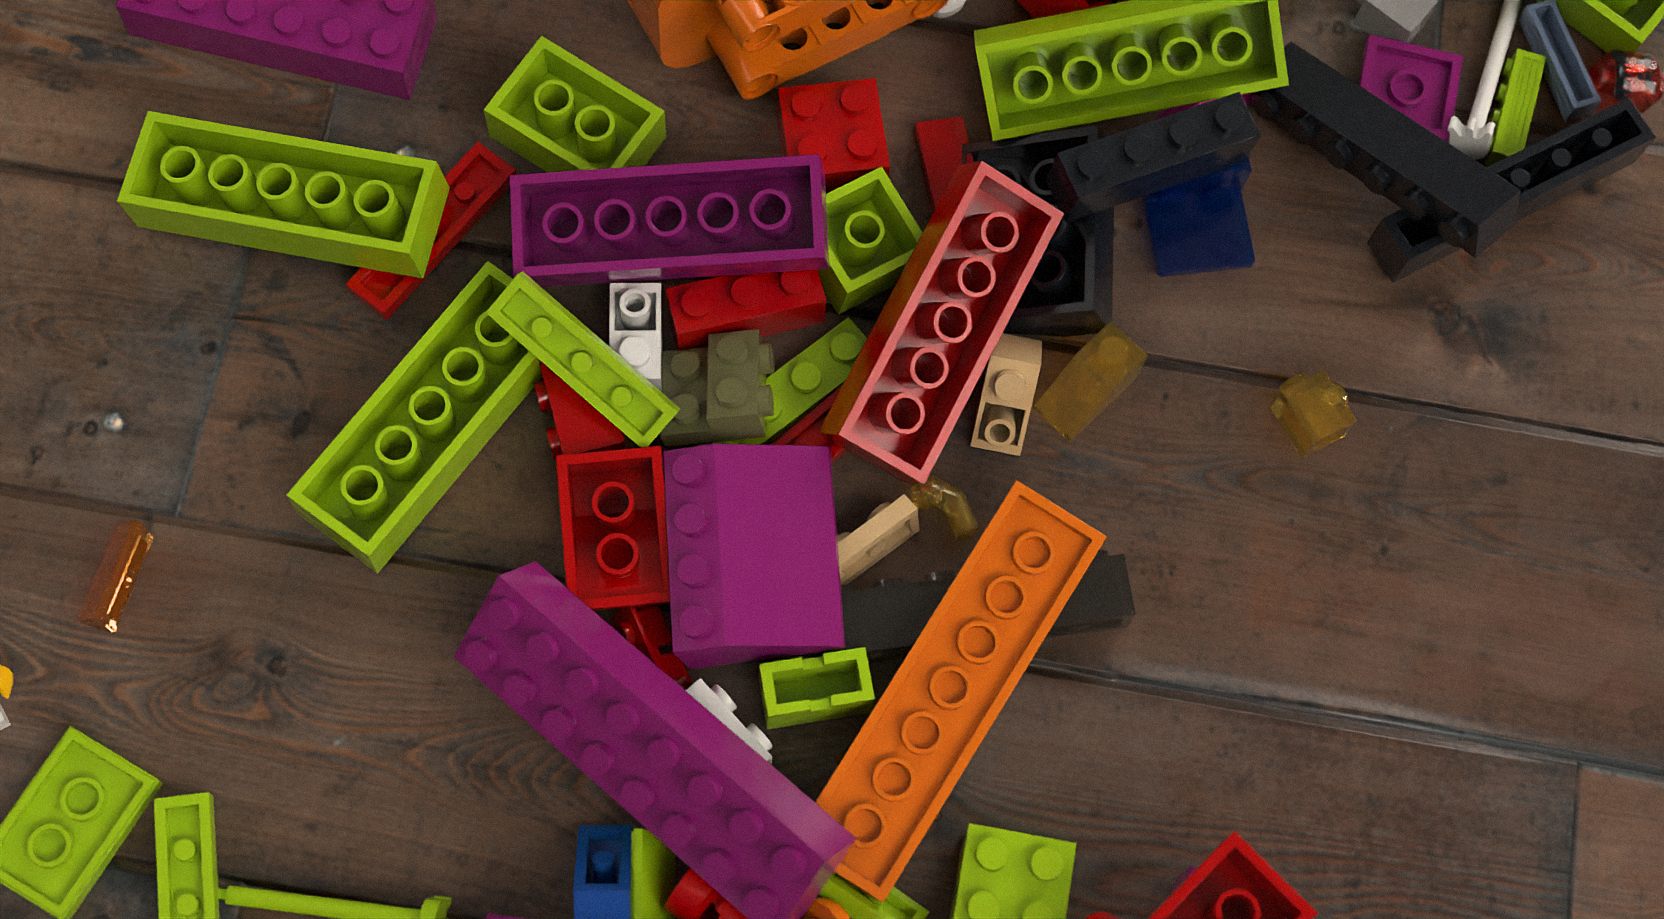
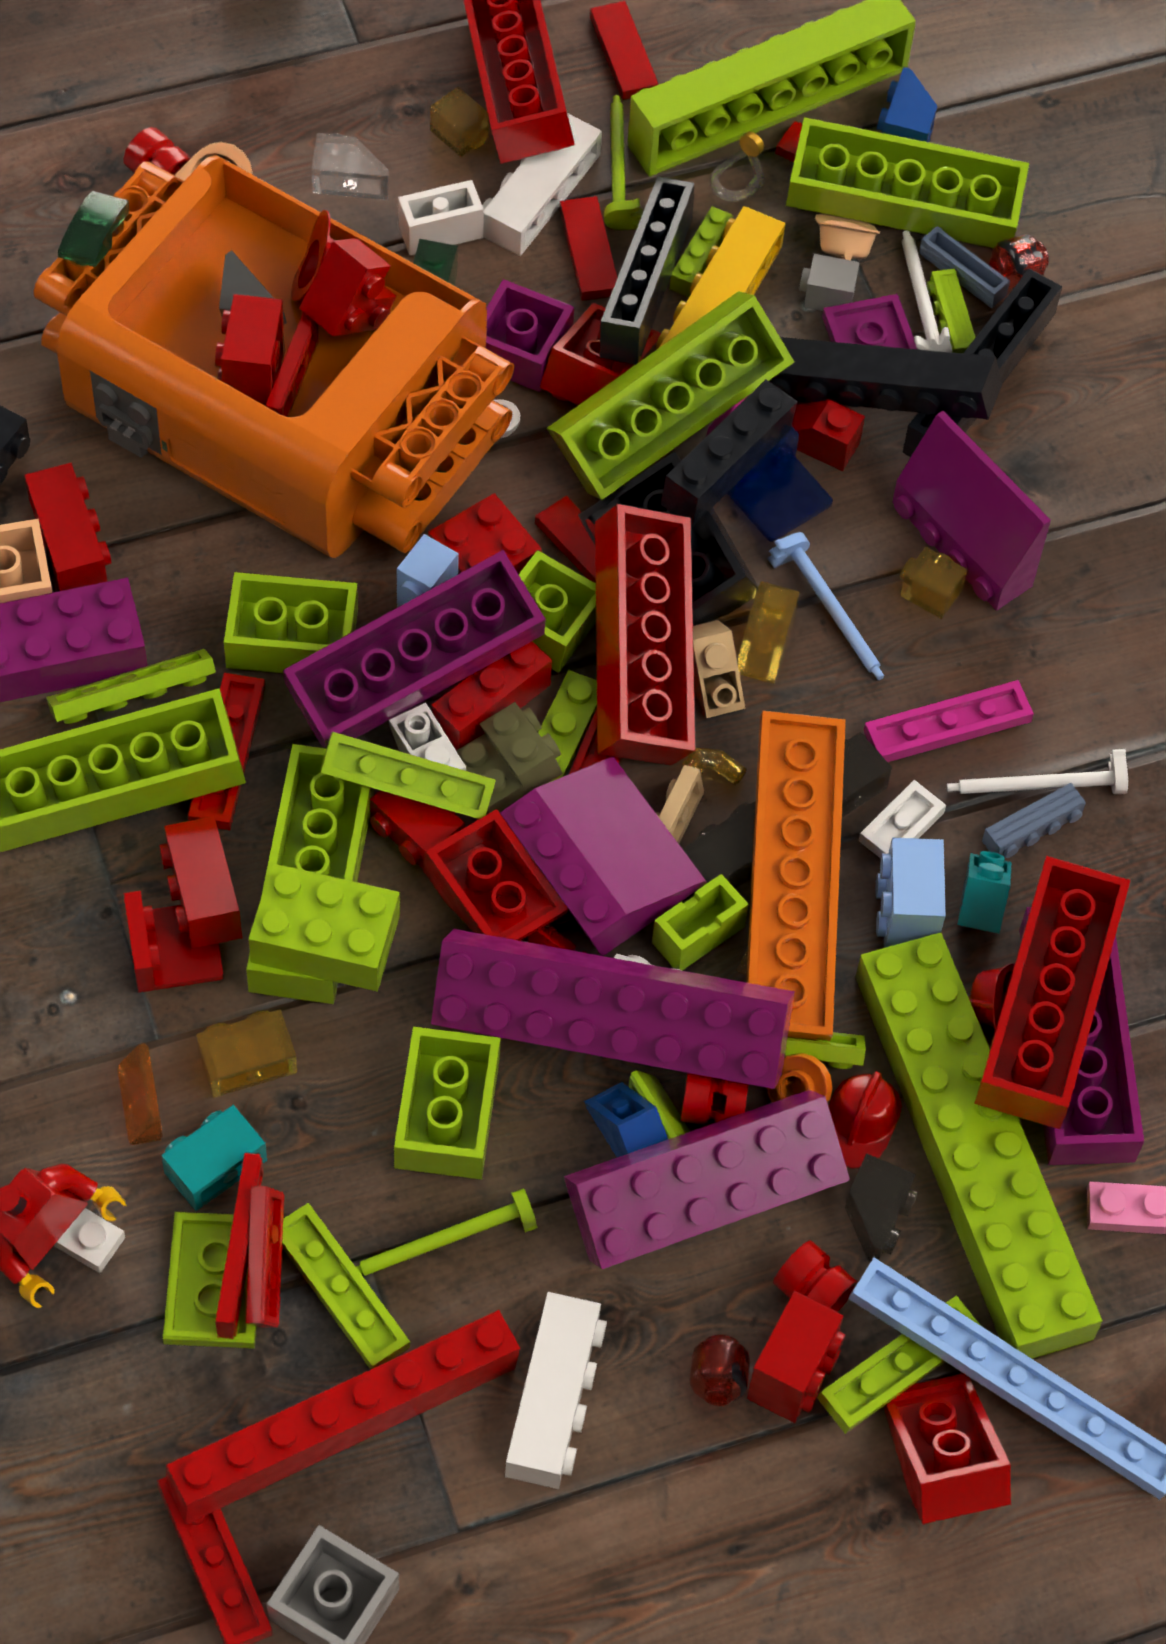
camera: 25 degrees left, 10 degrees down
none -> lime plate [46,649,216,724]
none -> red bracket [123,891,224,993]
none -> red brick [159,816,243,949]
none -> teal brick [161,1104,267,1211]
none -> clear yellow brick [196,1009,297,1098]
none -> red tile [215,1153,264,1339]
none -> red tile [246,1186,284,1328]
none -> lime brick [248,863,400,992]
none -> lime brick [394,1027,500,1180]
none -> light blue brick [397,534,459,608]
none -> light blue piece [768,532,884,680]
none -> red slope [779,400,865,471]
none -> white plate [859,780,946,859]
none -> dark pink plate [863,680,1034,765]
none -> light blue brick [875,838,946,948]
none -> magenta slope [892,411,1051,611]
none -> white piece [947,749,1128,795]
none -> teal slope [957,851,1012,934]
none -> sand blue piece [982,783,1086,858]

